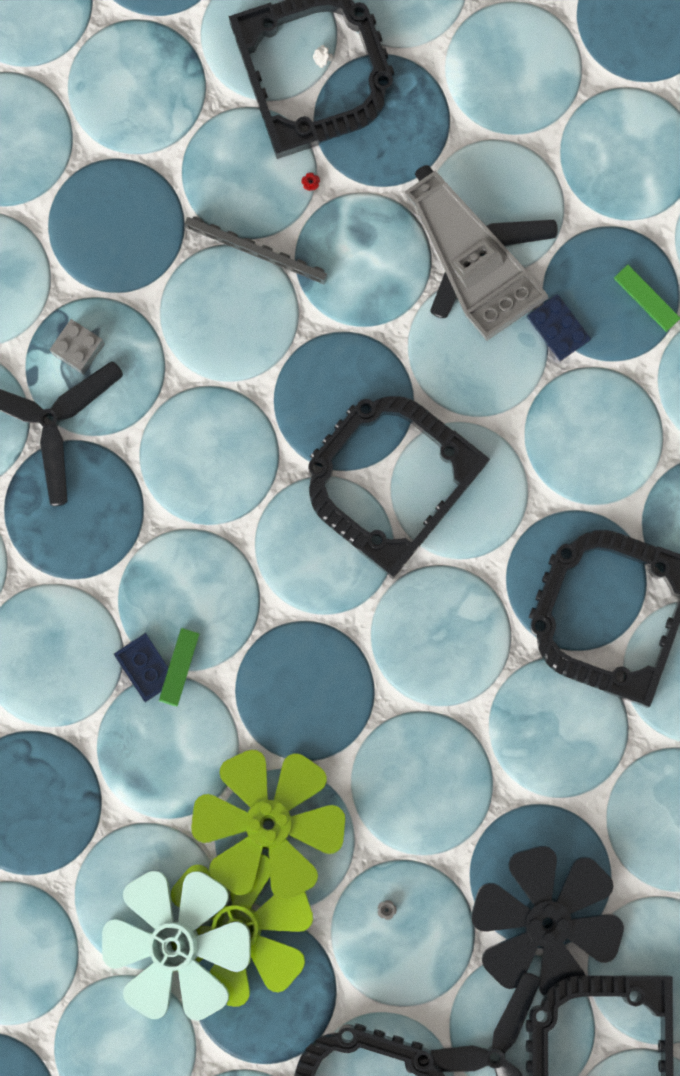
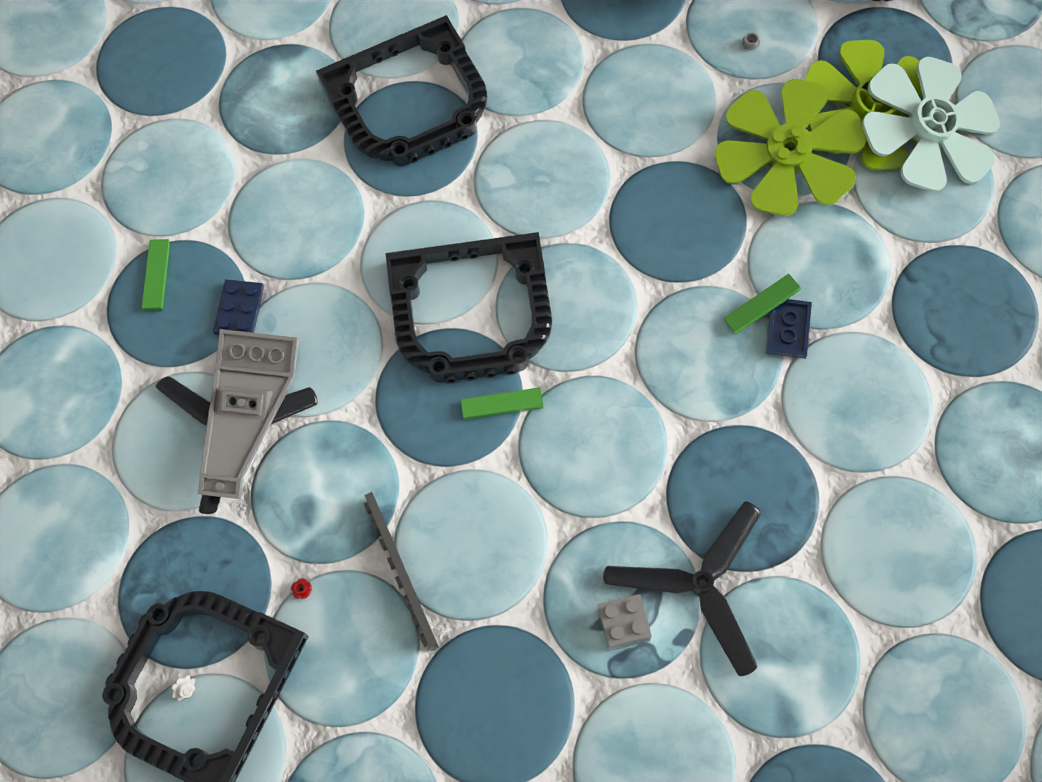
camera: 135 degrees left, 15 degrees down
none -> bright green tile [461,387,543,420]

